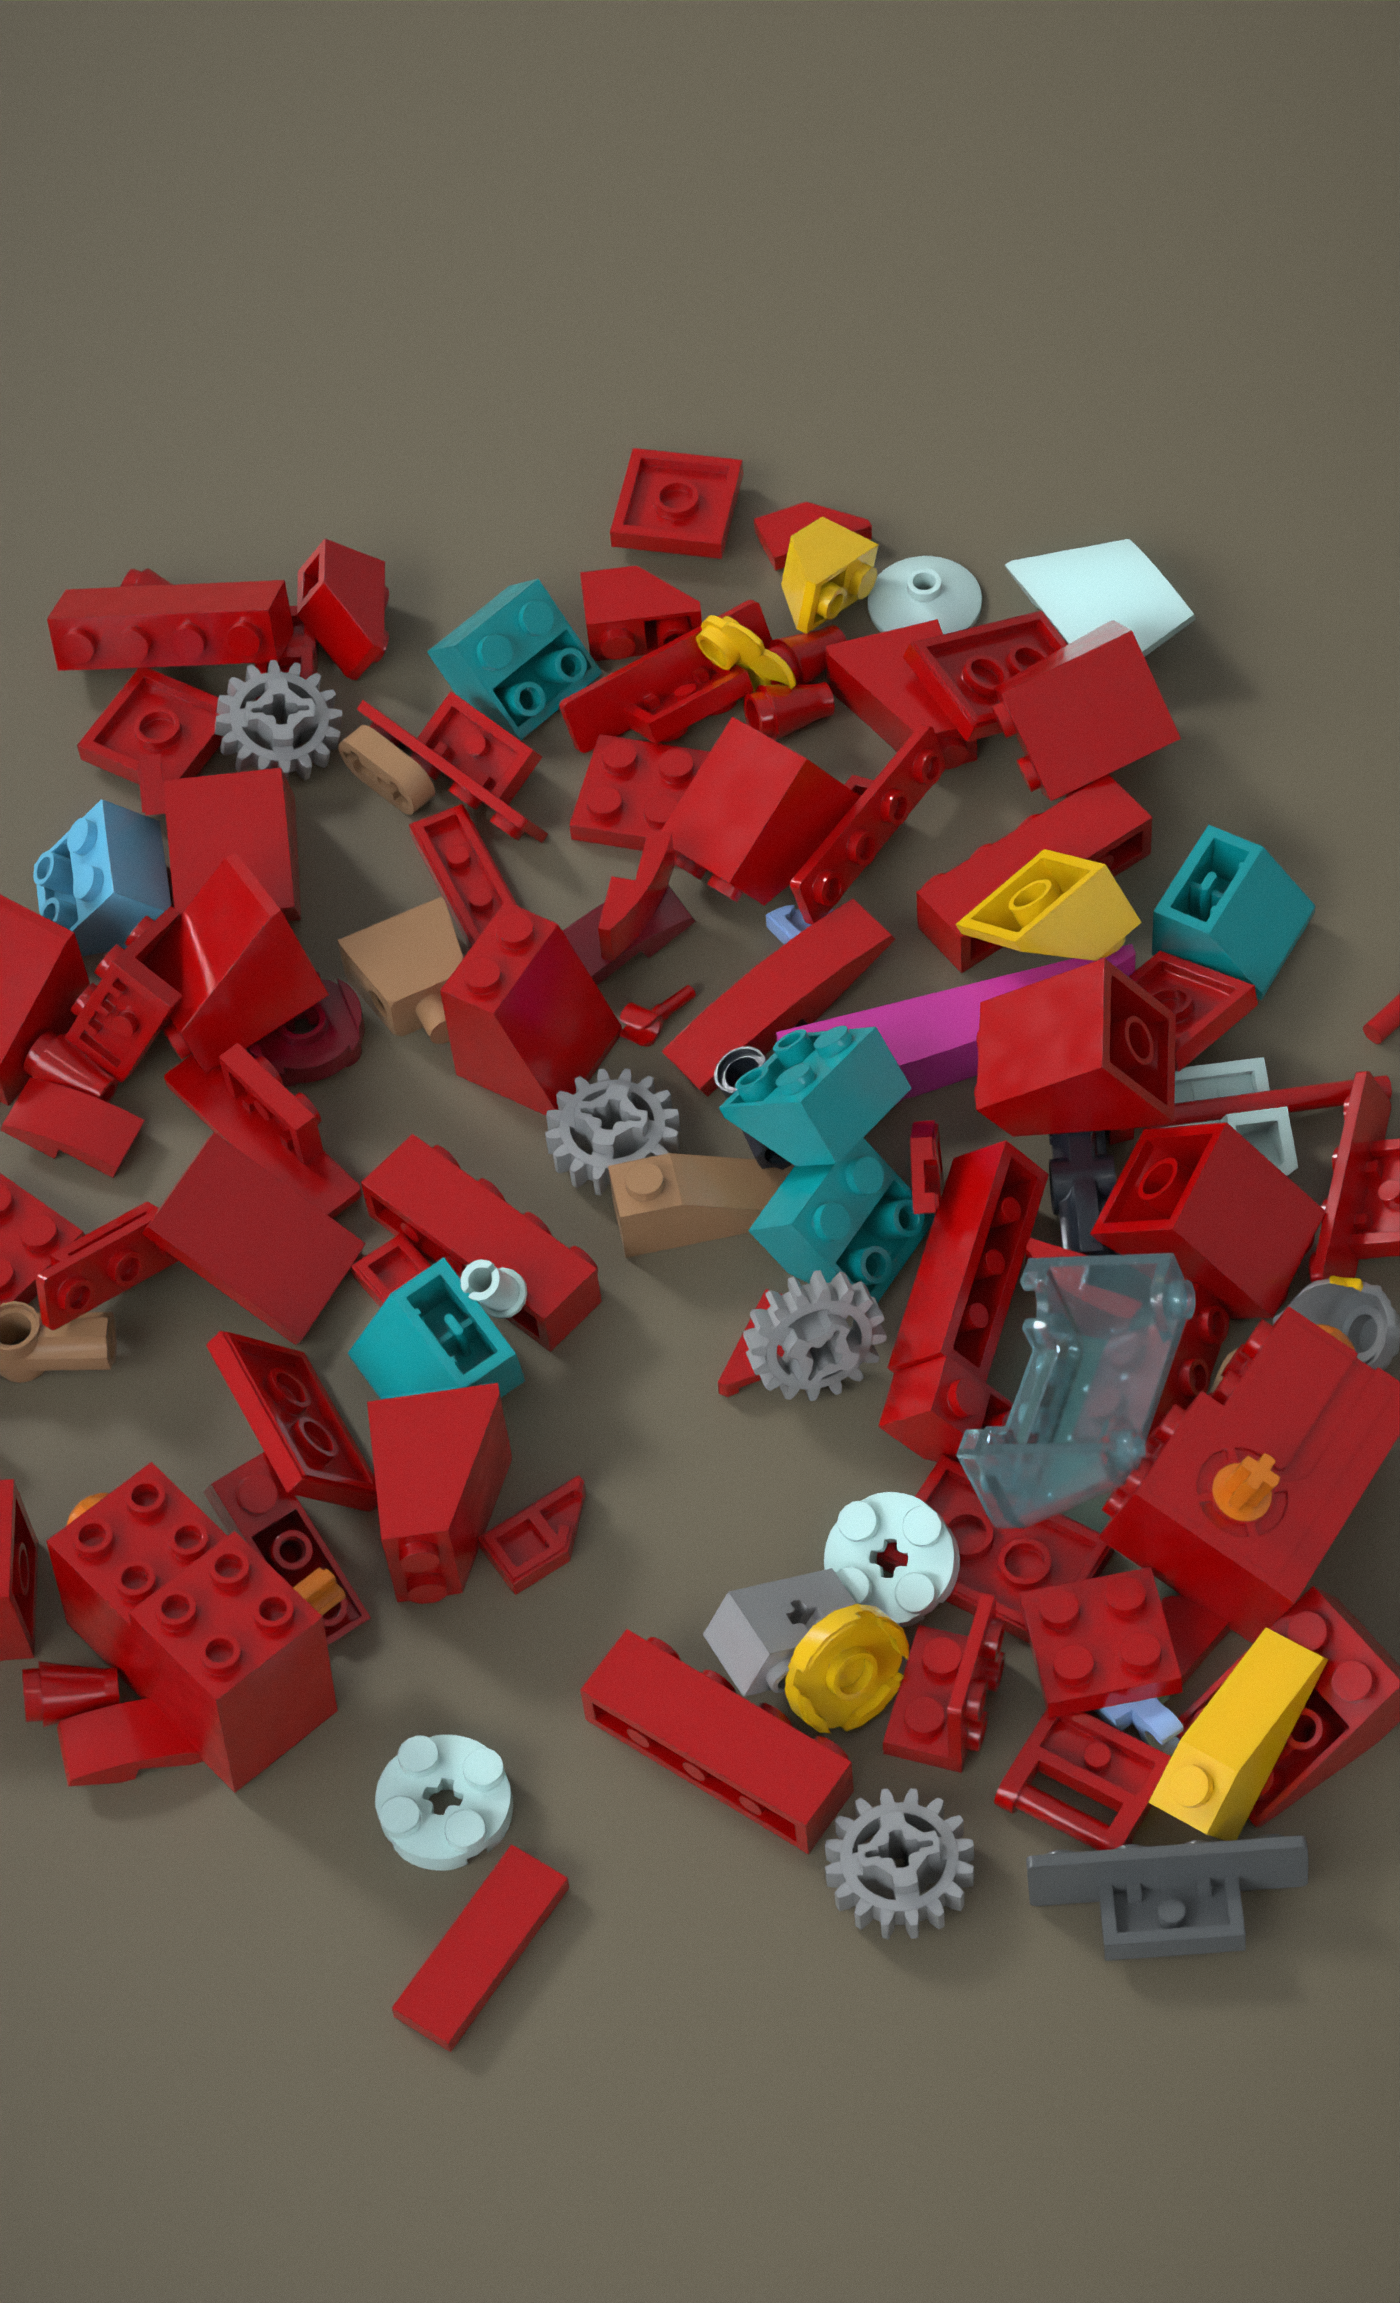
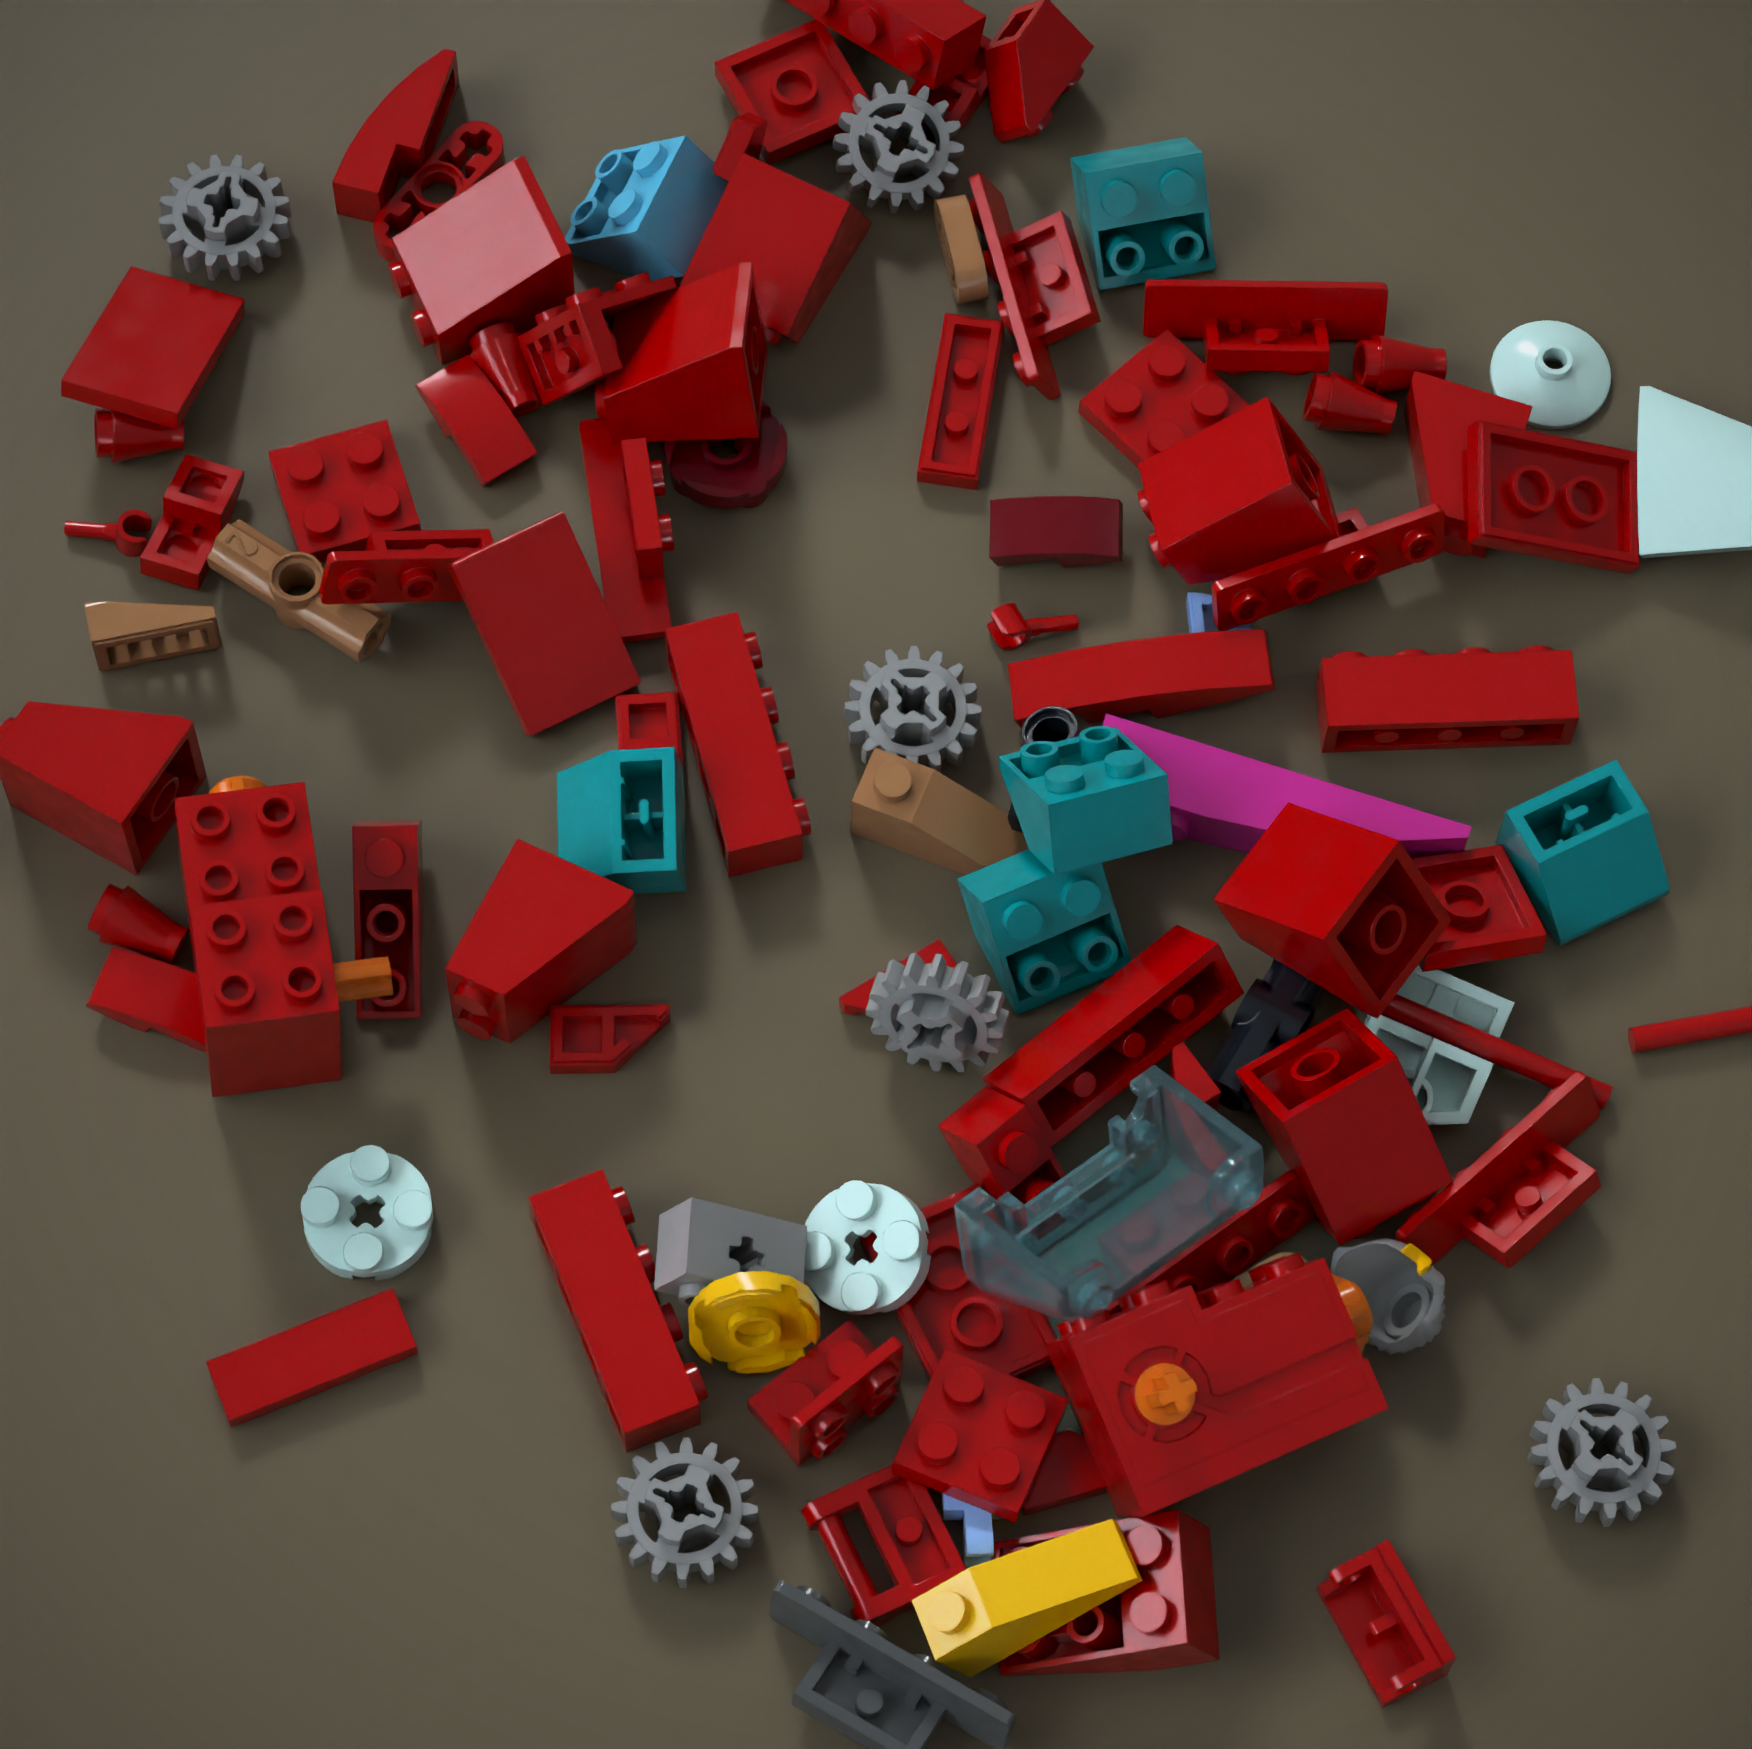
camera: 25 degrees right, 10 degrees up
red tile [206,1330,378,1512] -> none
medium nougat torso [337,896,463,1044] -> none
red slope [440,901,622,1116] -> none
light aqua pin [460,1259,528,1319] -> none
red slope [580,565,702,661] -> none
red slope [598,829,675,961] -> none
red plate [610,448,744,559] -> none
yellow plate [696,615,796,691] -> none
red tile [754,502,872,571] -> none
yellow slope [781,517,879,634] -> none
red tile [910,1120,944,1214] -> none
yellow slope [955,849,1142,961] -> none
red slope [991,620,1181,801] -> none

